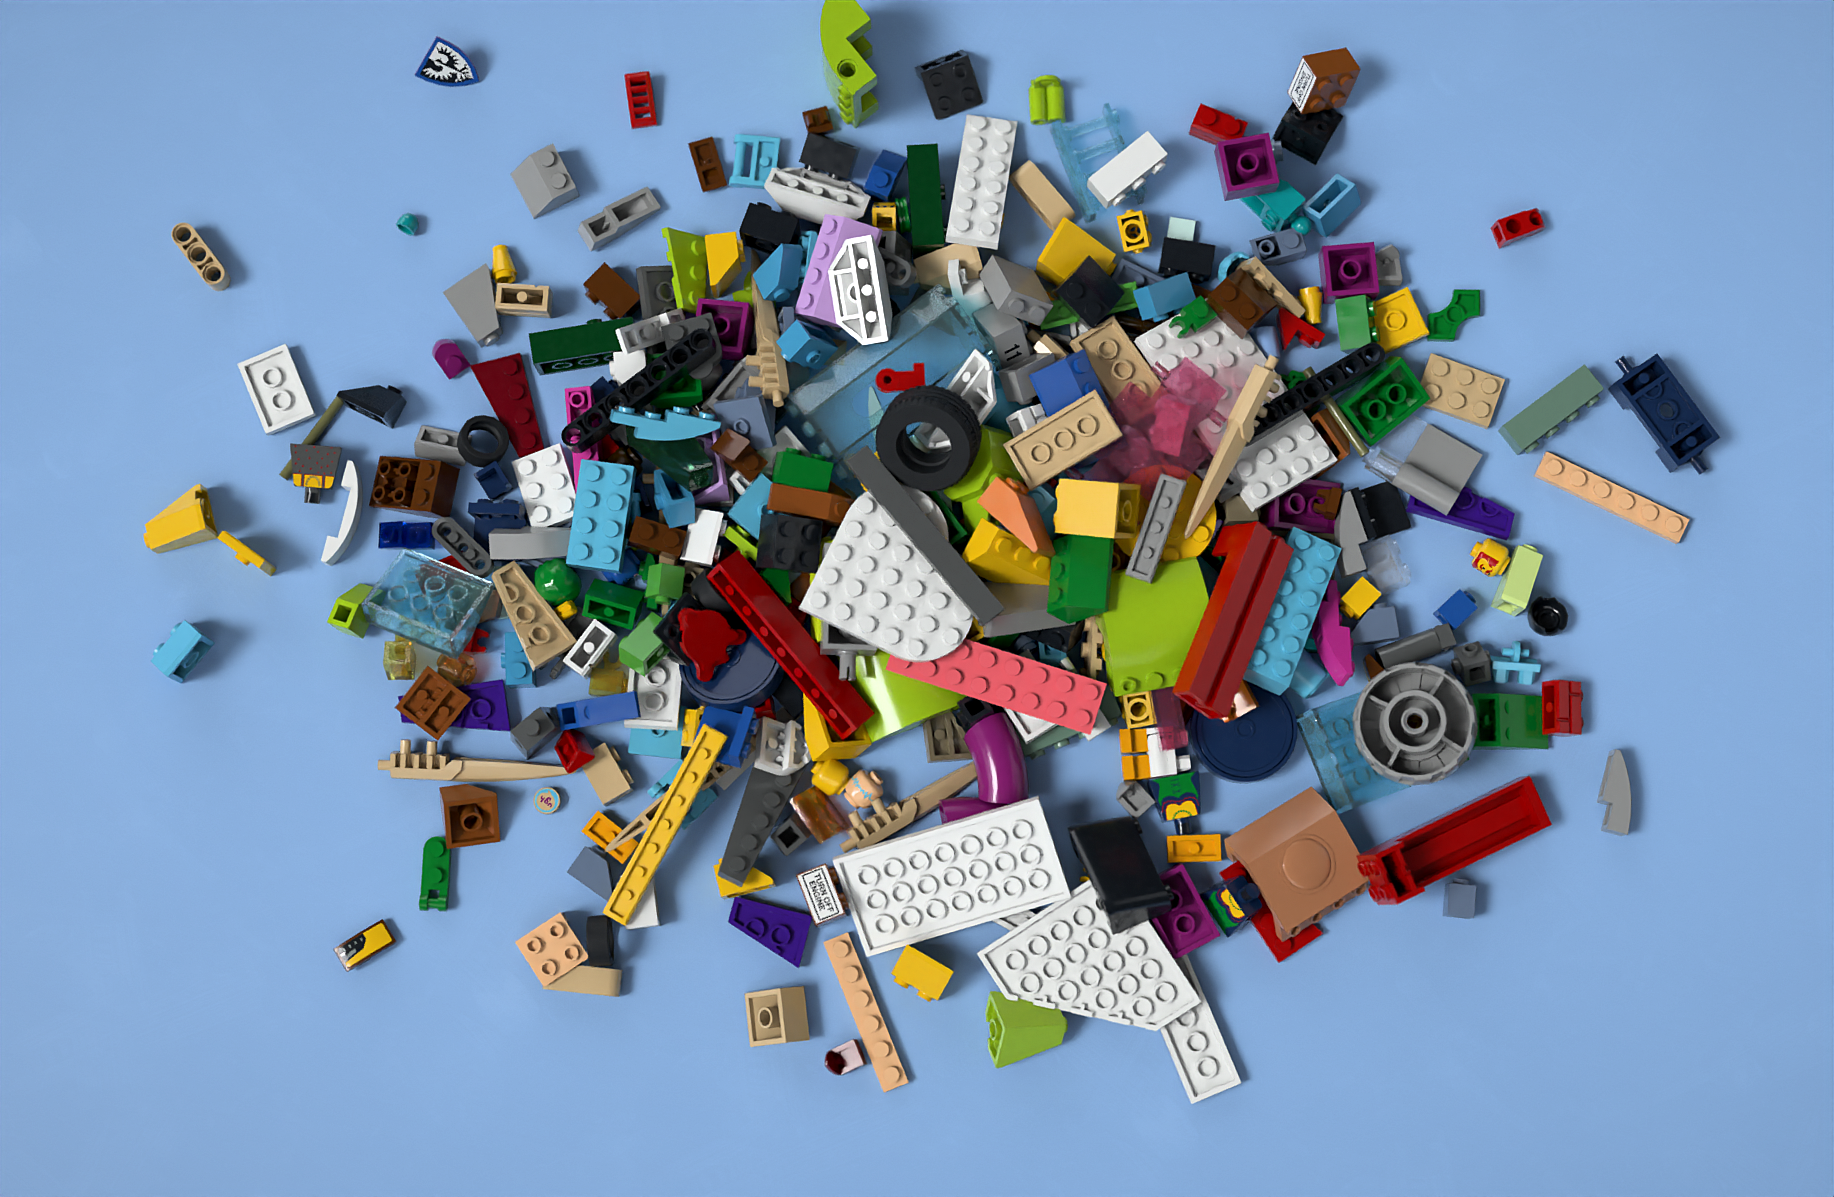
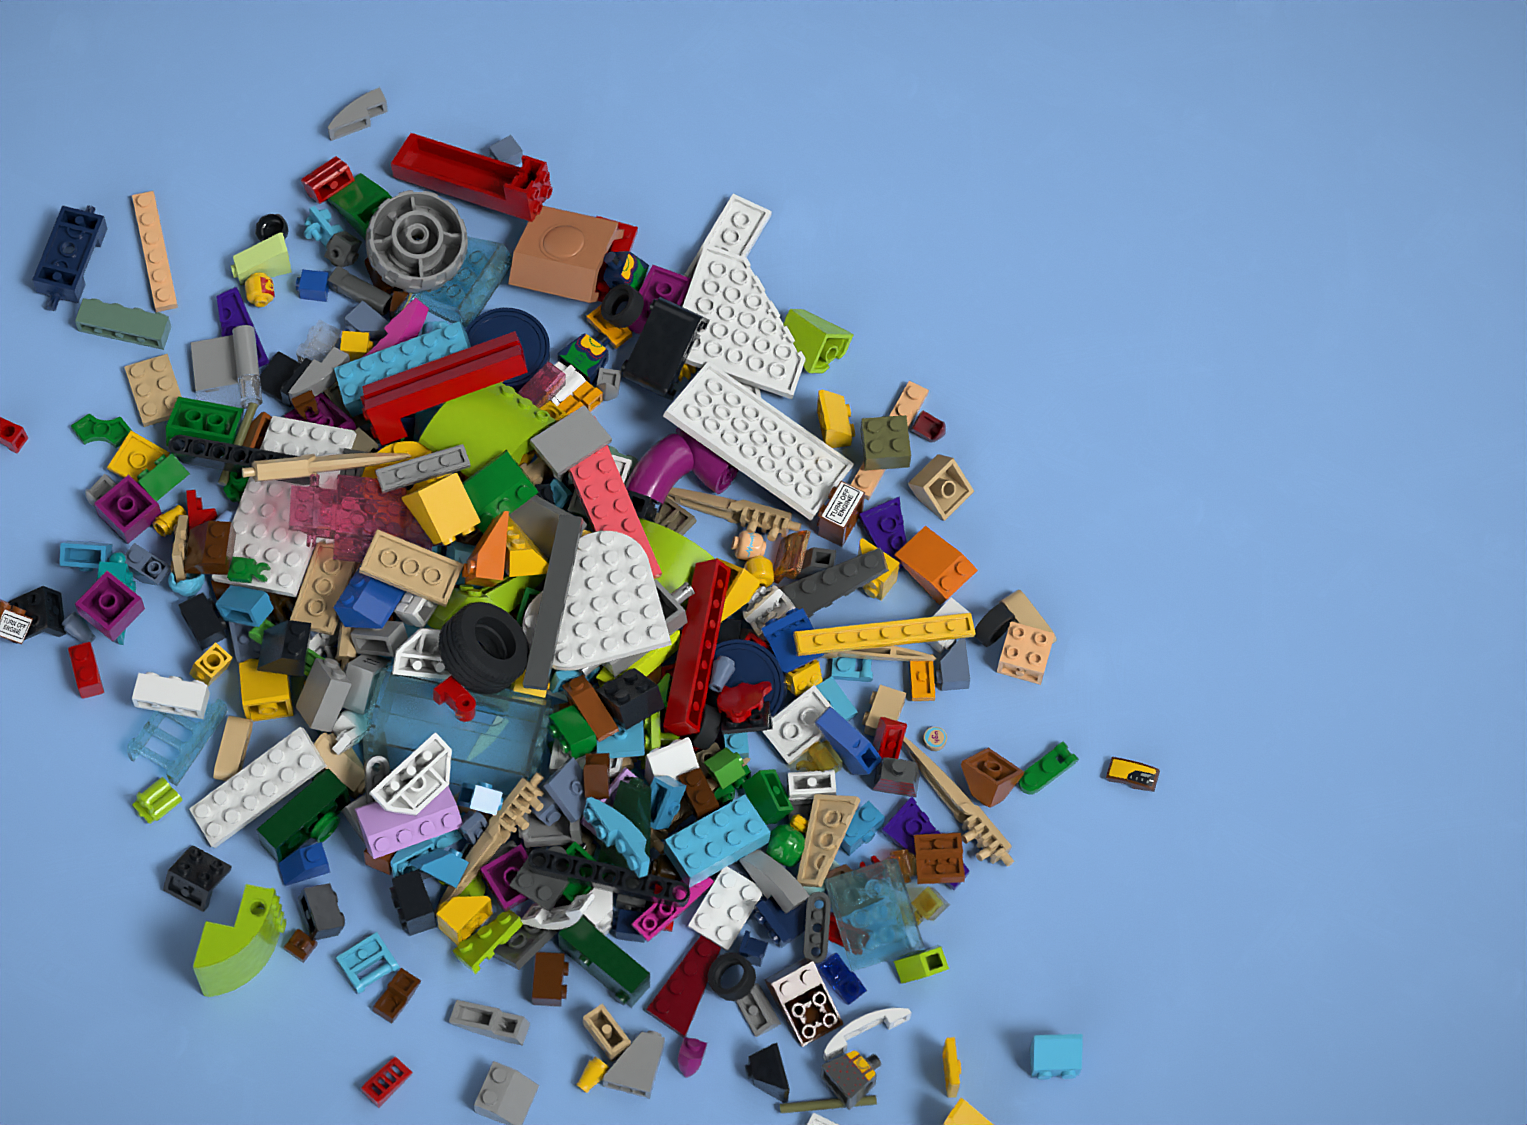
camera: 135 degrees left, 15 degrees down
bright green brick [618,612,670,677] -> none
white wedge [764,167,871,225] -> none
yellow leg [872,202,896,232] -> none
light aqua tile [1167,217,1196,241] -> none
none -> light grey tile [530,405,612,477]
none -> black tyre [601,284,644,328]
none -> sand blue cone [709,656,735,692]
none -> olive brick [860,415,911,471]
none -> orange slope [894,526,978,605]

